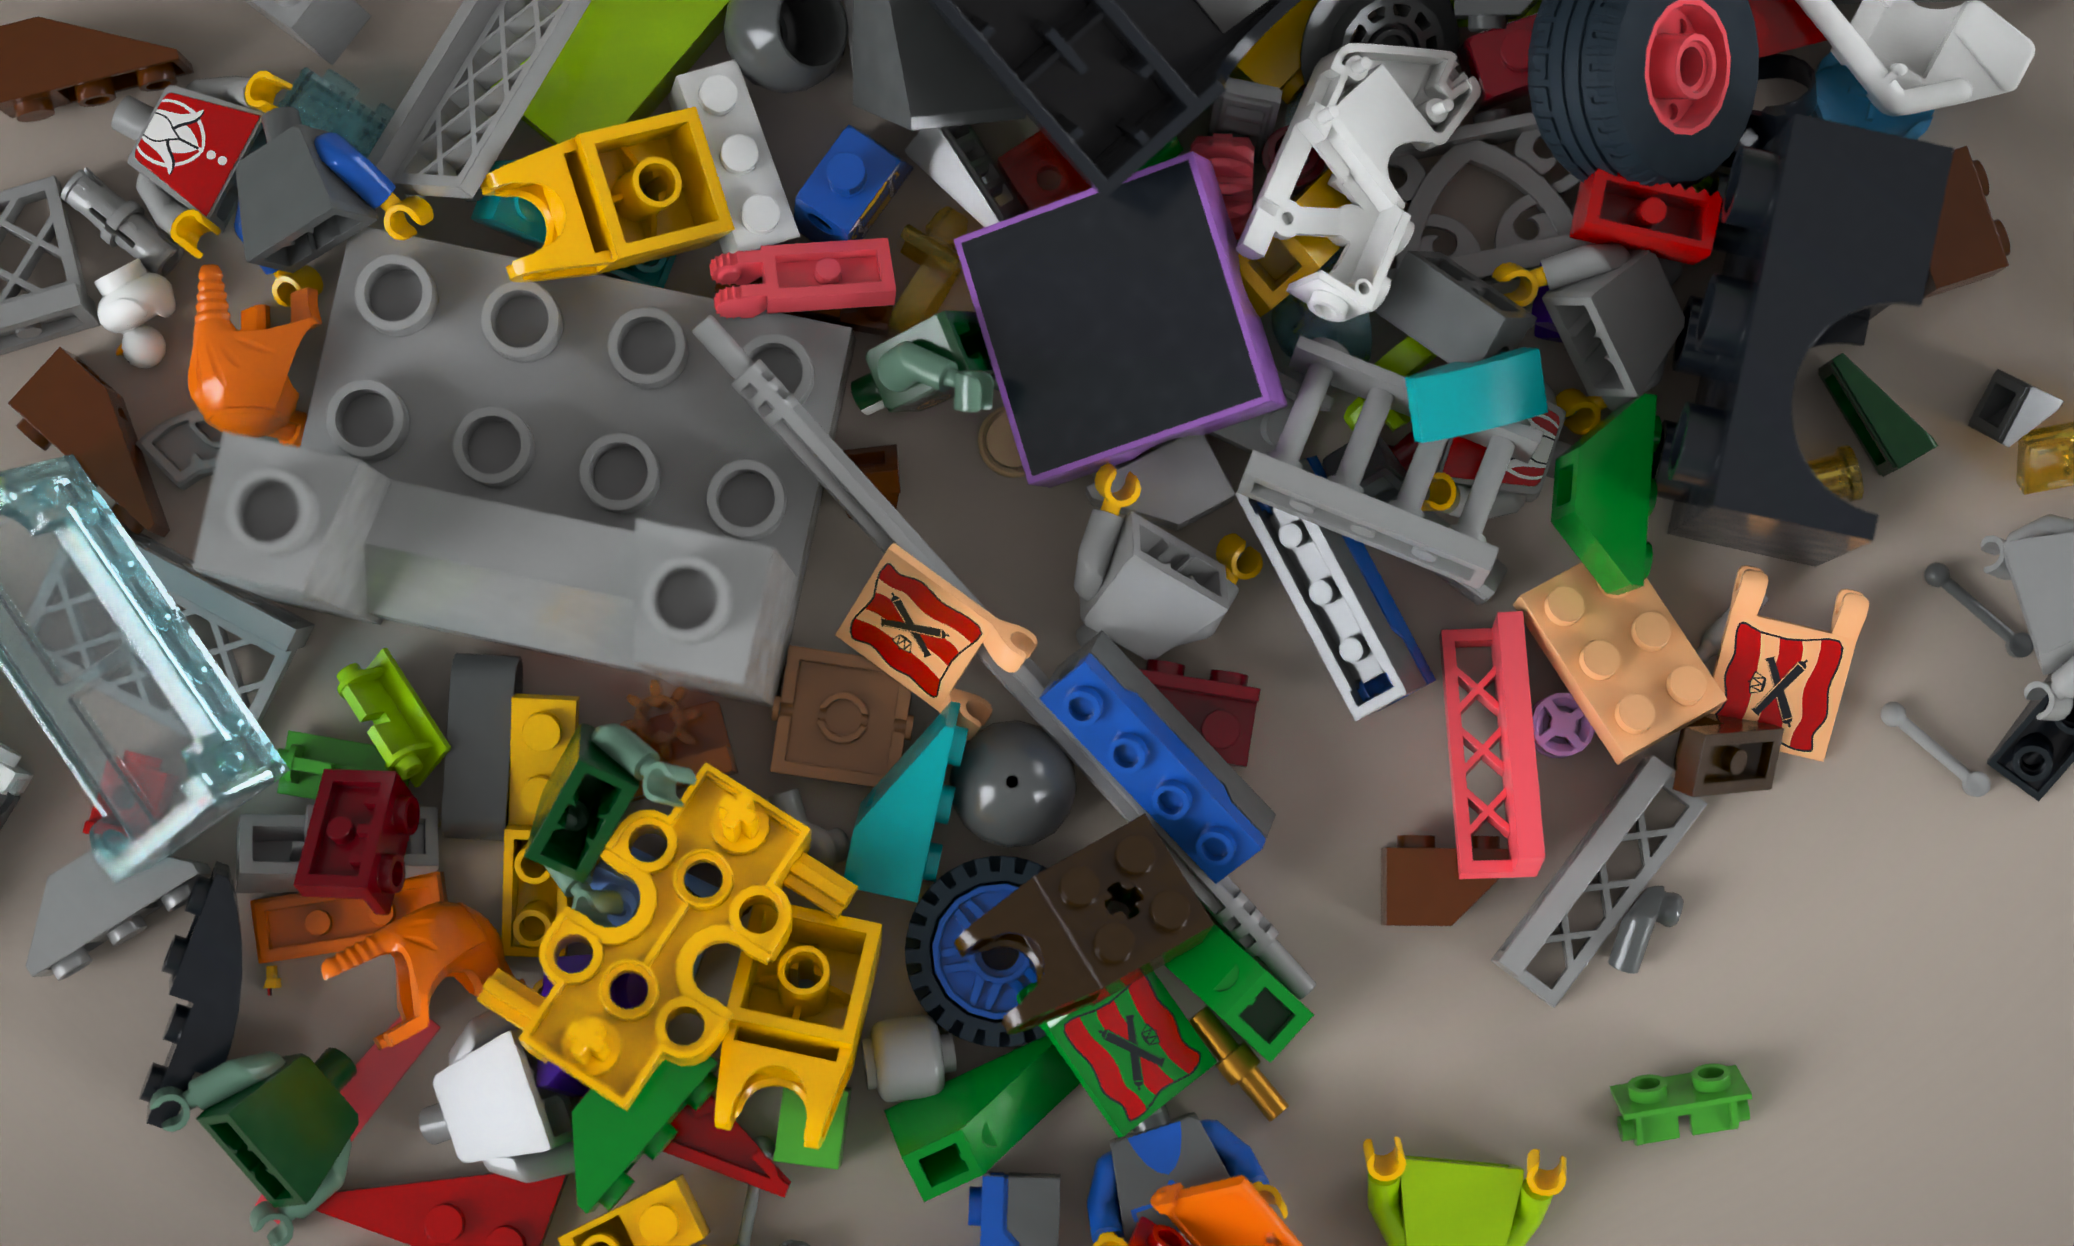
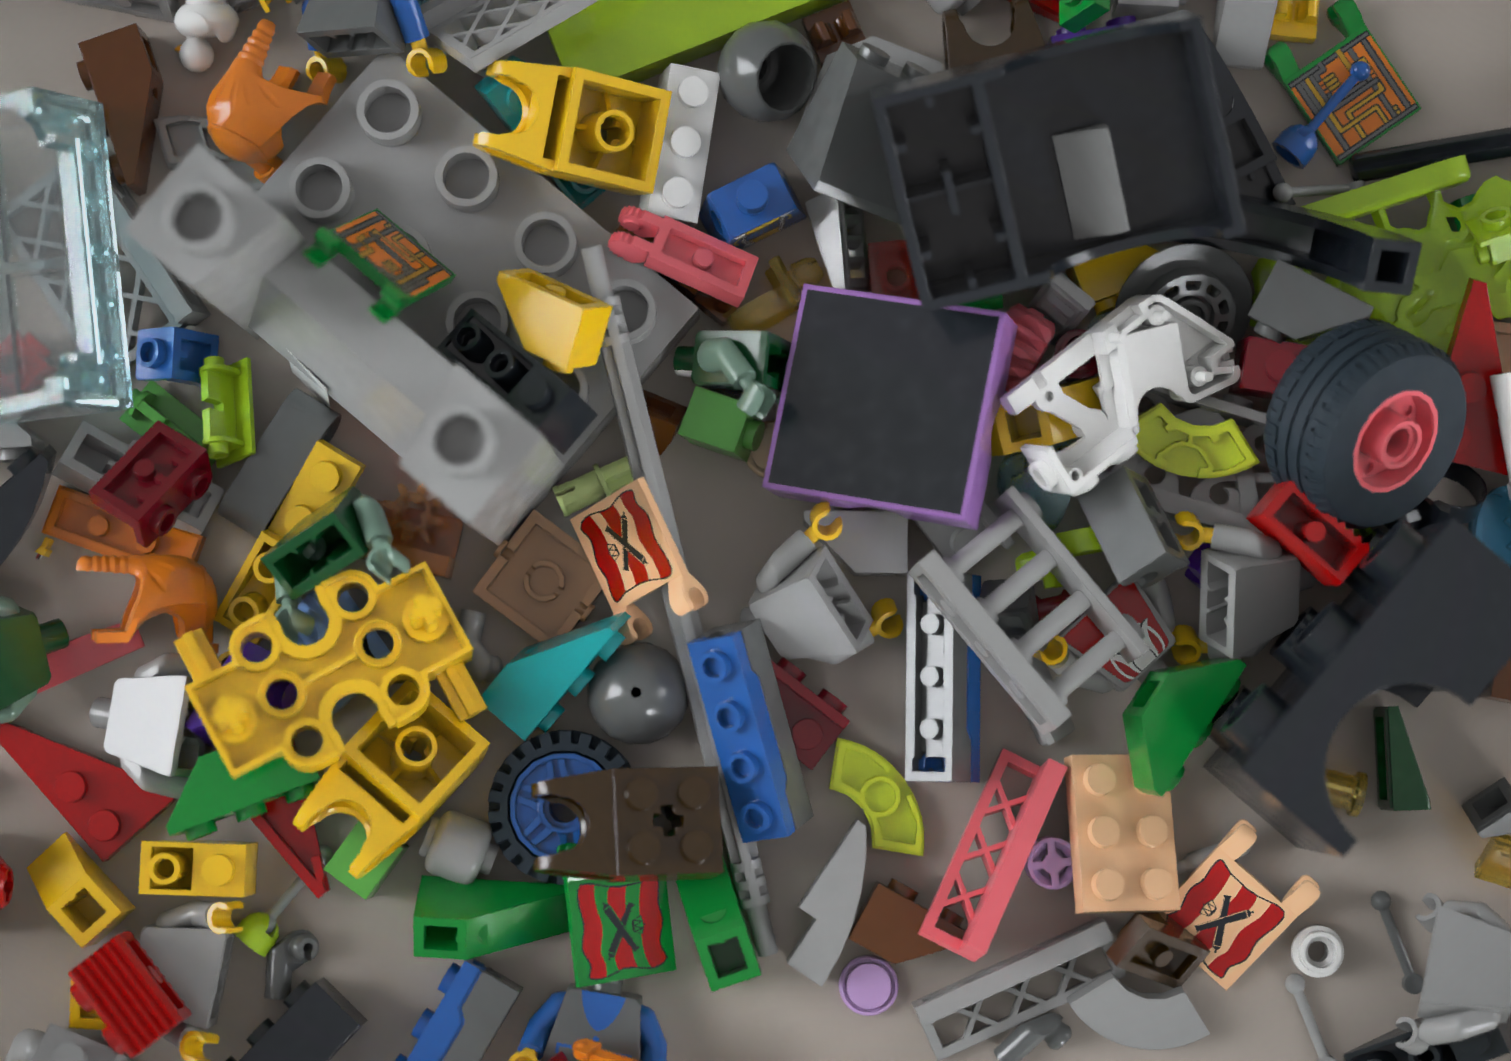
camera: 25 degrees right, 0 degrees up
pearl gold bar [1188,1006,1289,1122] -> none
teal slope [1405,347,1548,443] -> none
none -> blue bracket [135,327,219,387]
none -> white sticker [289,351,331,408]
none -> flag [301,209,456,324]
none -> black slope [437,308,598,455]
none -> yellow slope [496,268,613,373]
none -> yellowish green axle [552,456,633,517]
none -> bright green brick [678,386,765,463]
none -> light grey slope [787,819,866,987]
none -> neon yellow tile [829,737,924,856]
none -> lavender piece [839,955,898,1016]
none -> light grey tile [1066,971,1210,1050]
none -> neon yellow tile [1136,402,1260,478]
none -> white plate [1291,925,1344,978]

